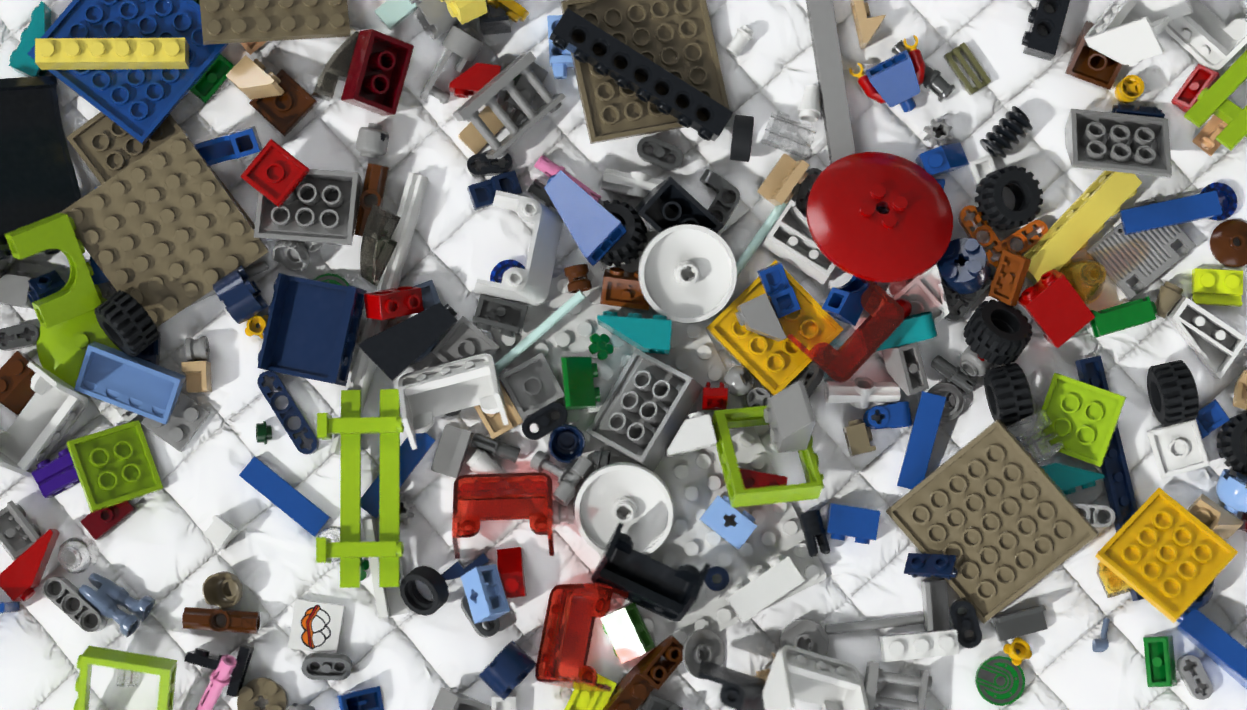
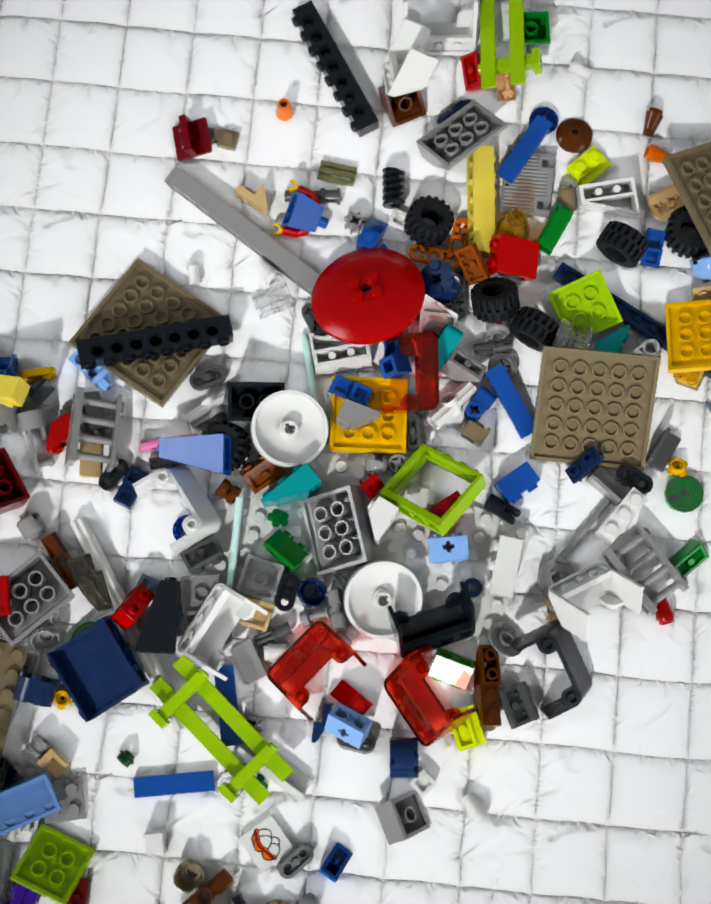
camera: 45 degrees left, 5 degrees down
dark blue beam [257,371,319,455] -> none
black tyre [400,566,449,616] -> none
dark grey piece [699,169,740,226] -> none
black tyre [730,115,754,162] -> none
tan bracket [757,154,810,206] -> none
light grey slope [764,381,816,453] -> none
yellow wheel [1115,75,1145,104] -> none
white tile [1147,419,1210,479] -> none

